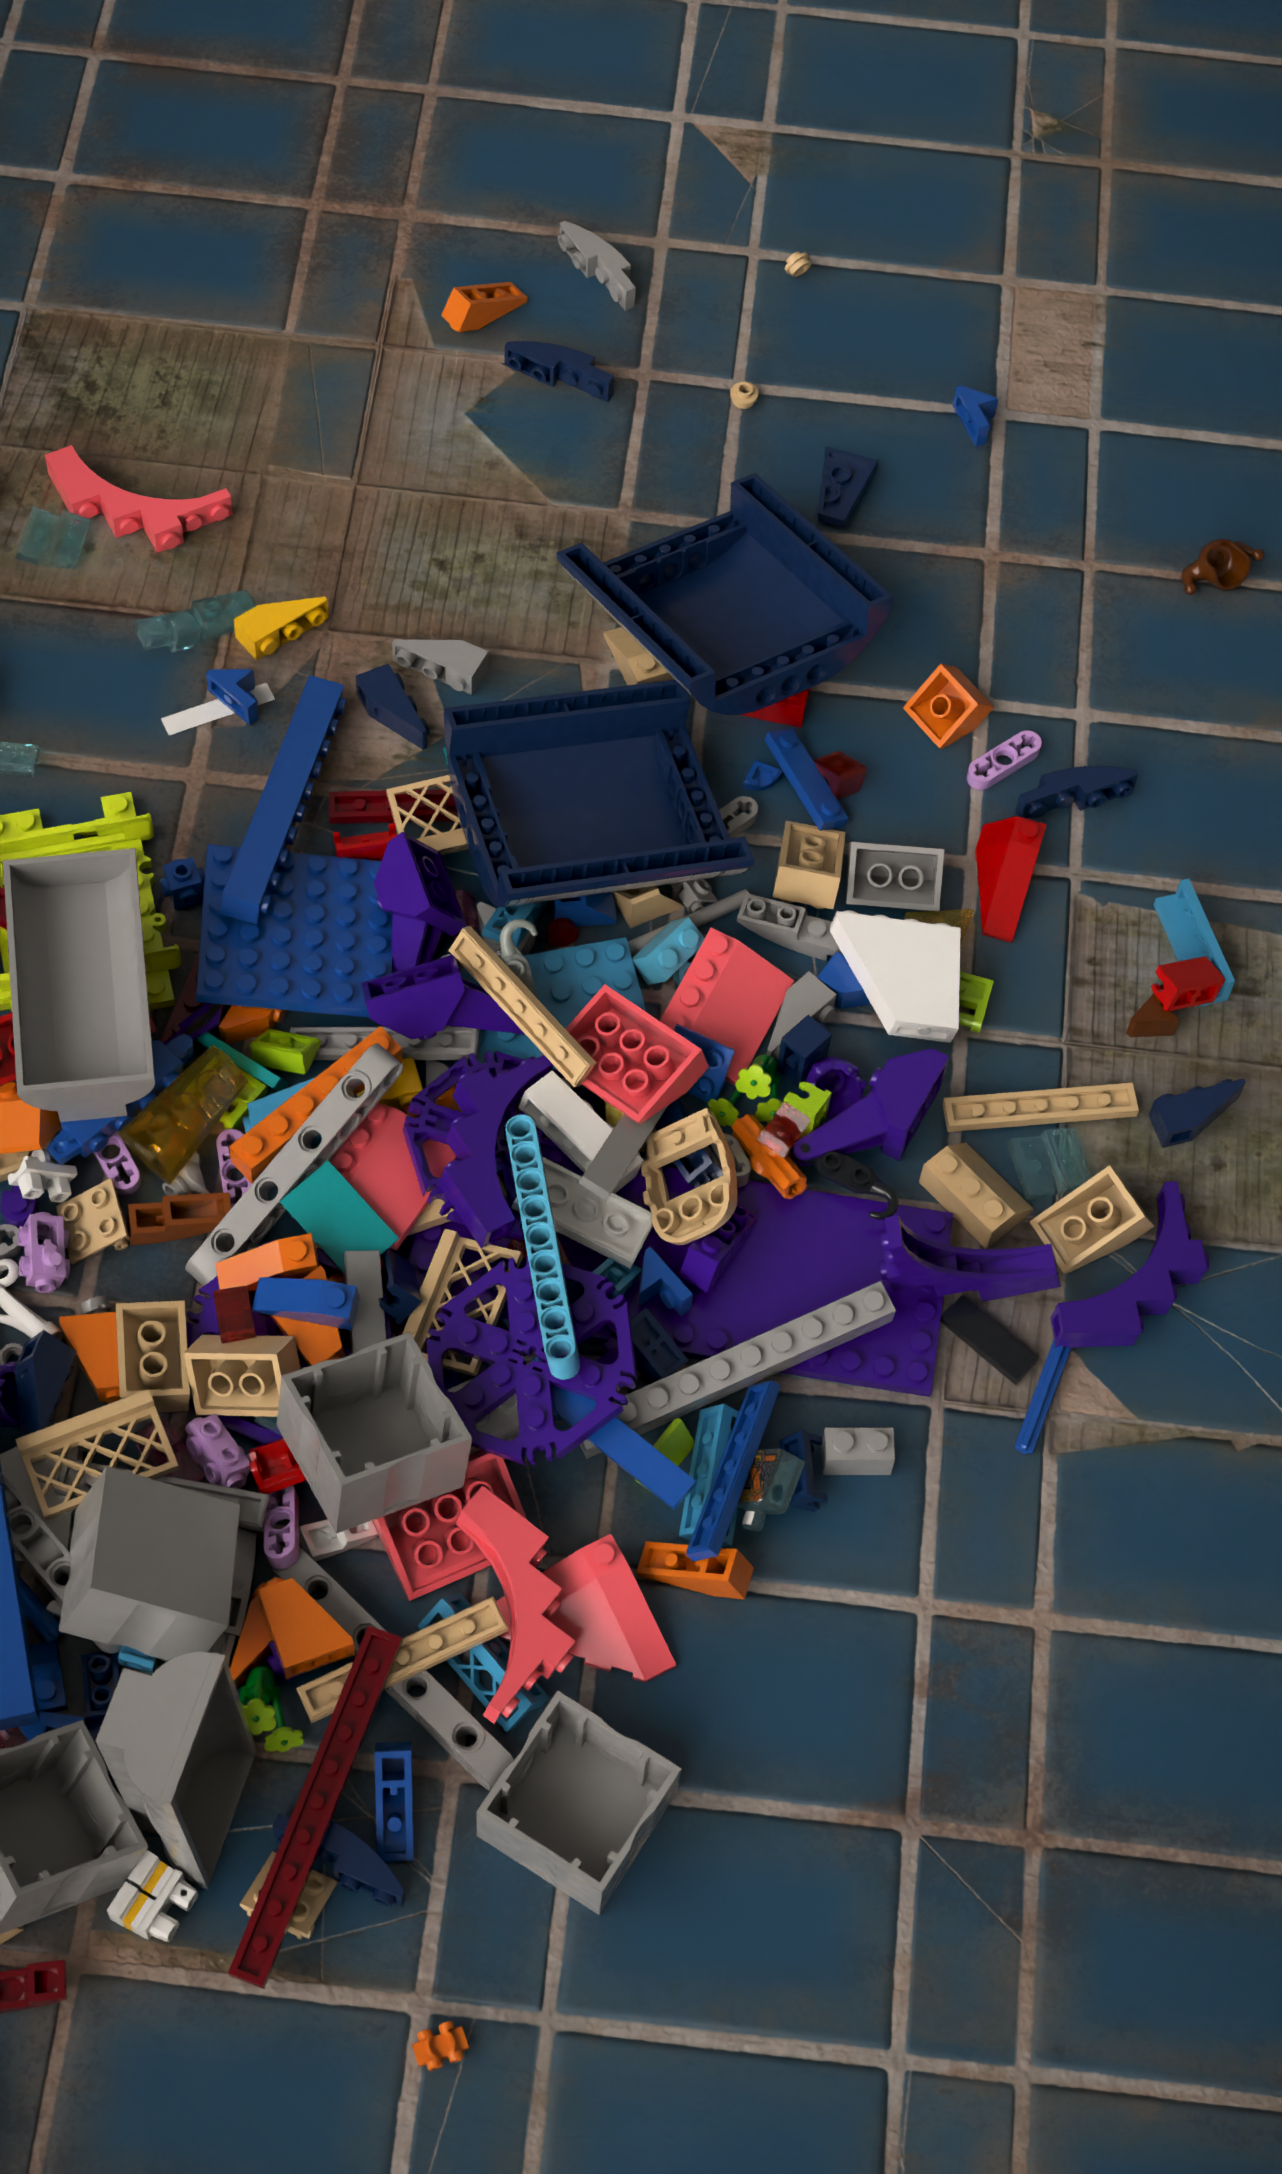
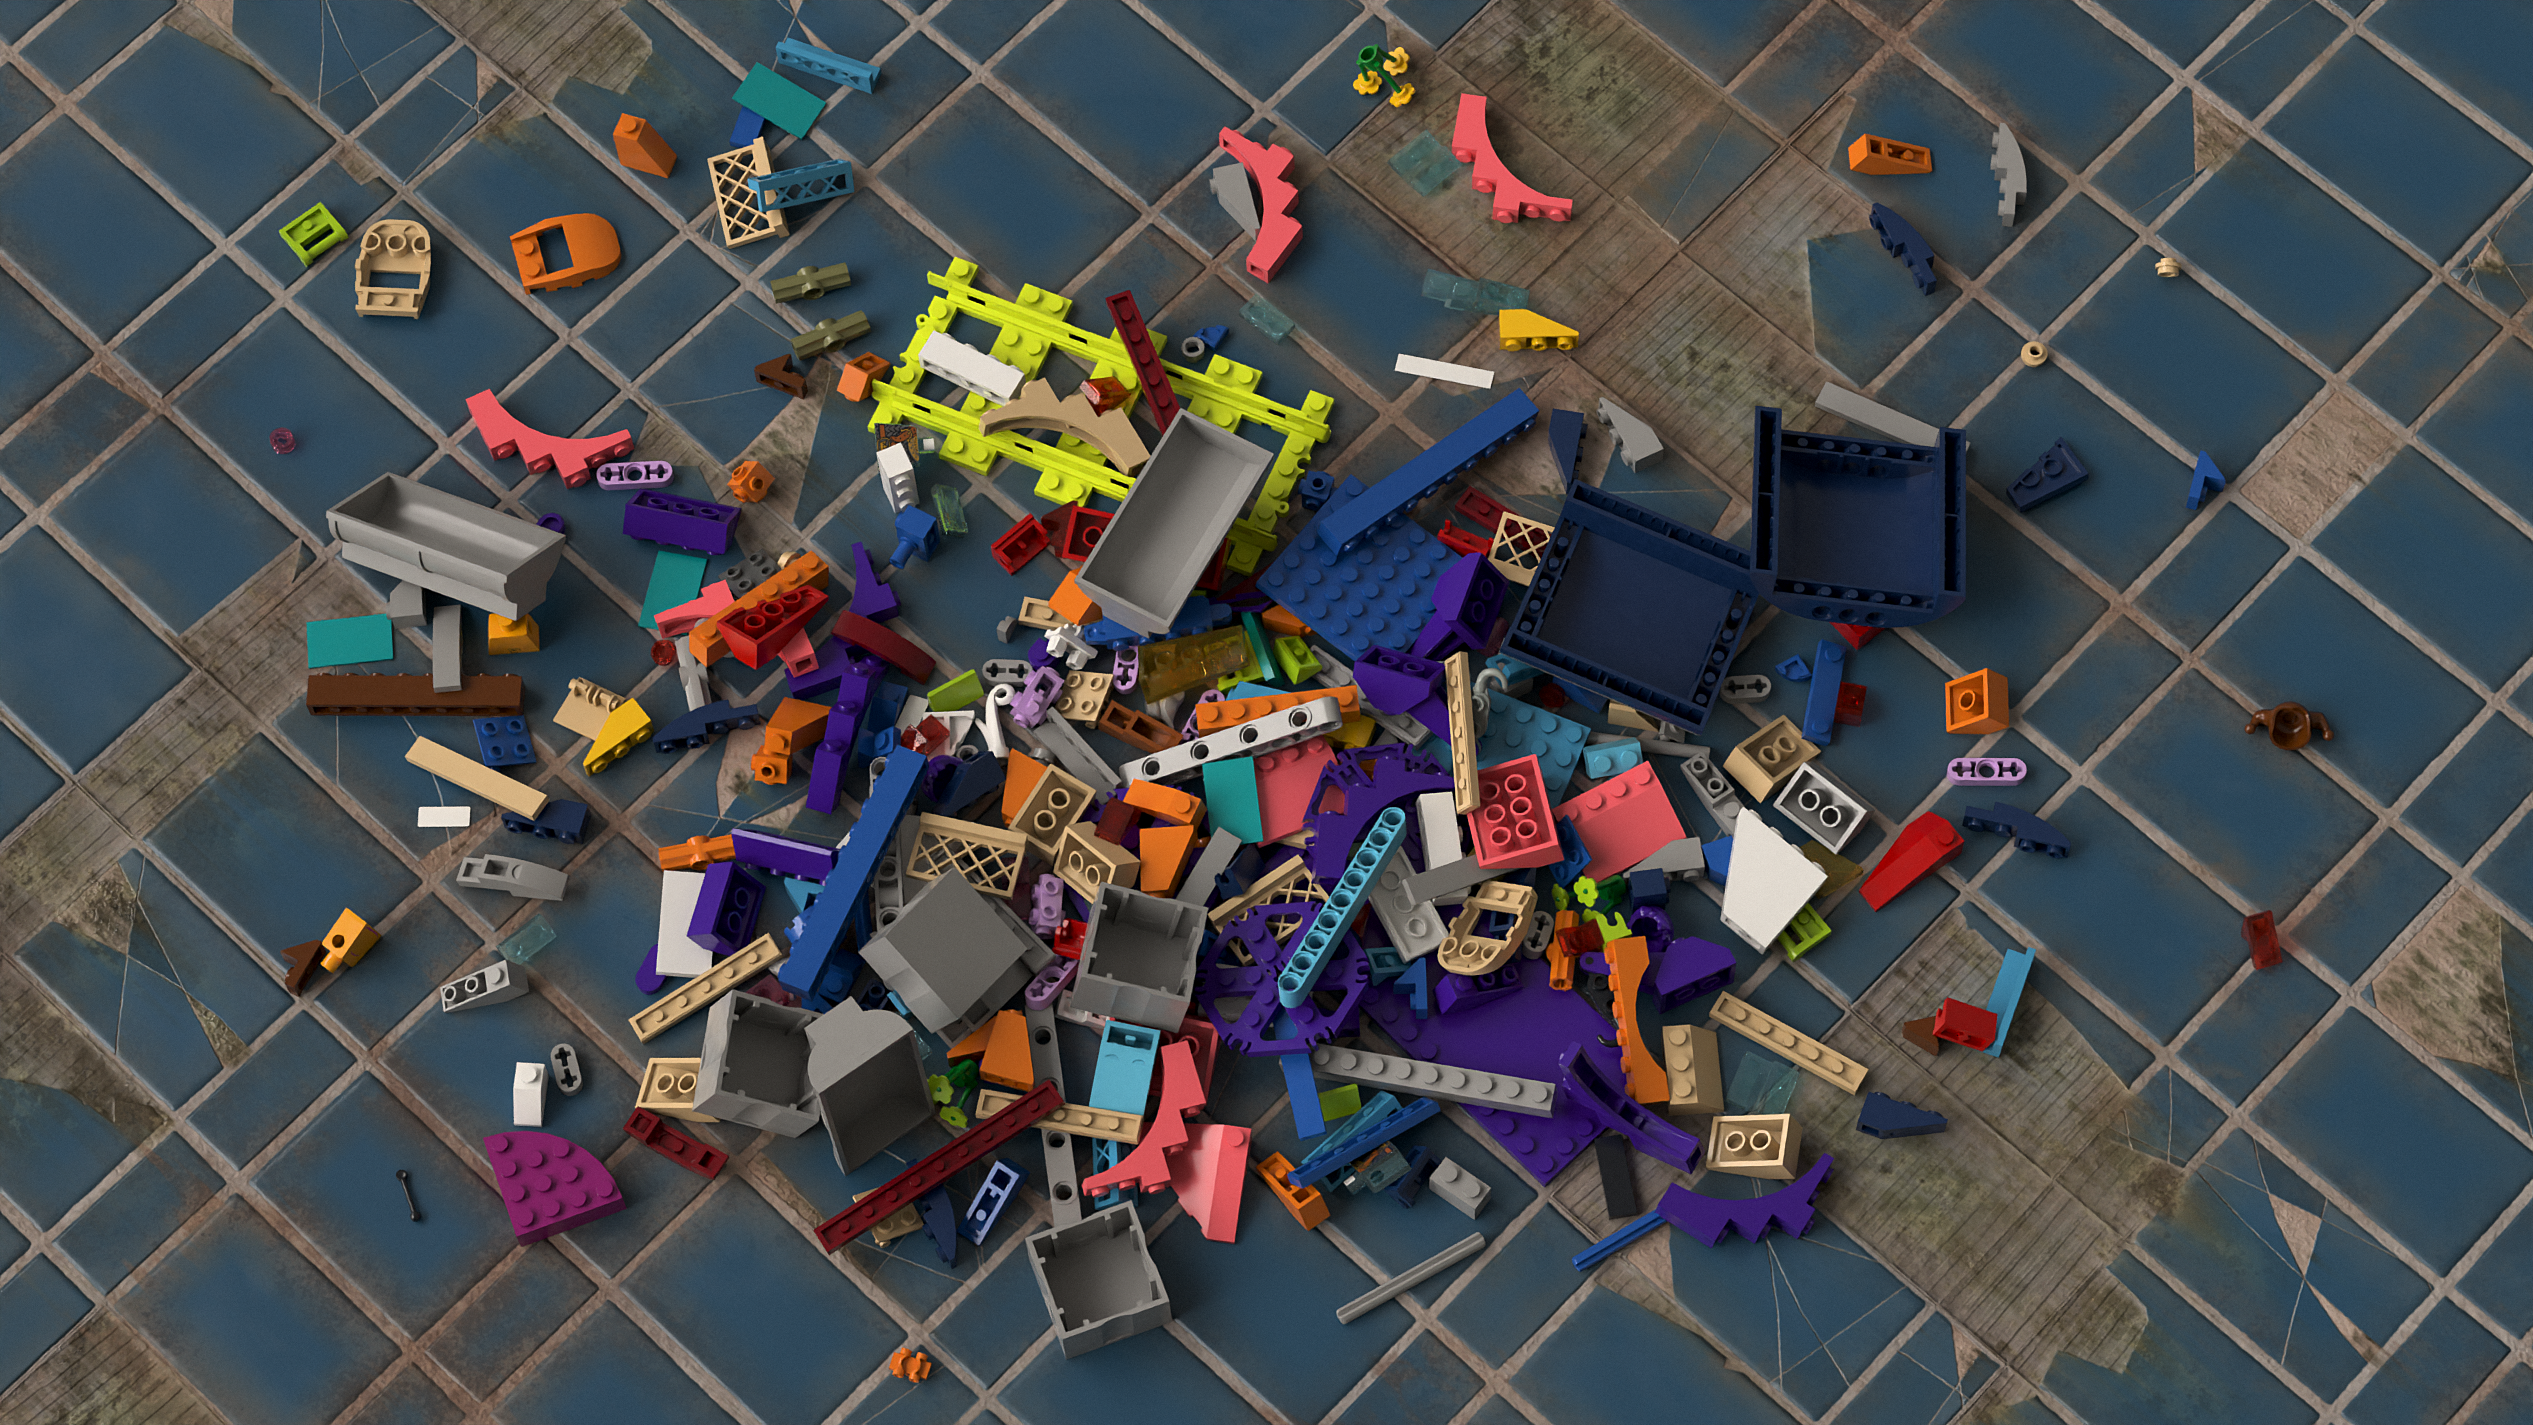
camera: 45 degrees right, 5 degrees up
white hips [107,1850,199,1942] -> none
blue slope [206,669,259,726] -> none
blue slope [251,1277,360,1331] -> none
dark blue hinge [611,1308,689,1384] -> none
none -> light grey fence [1033,706,1122,805]
none -> medium azure slope [1089,1020,1161,1116]
none -> light grey axle [1336,1232,1486,1324]
none -> orange arch [1604,936,1670,1106]
none -> light grey tile [1815,381,1970,453]

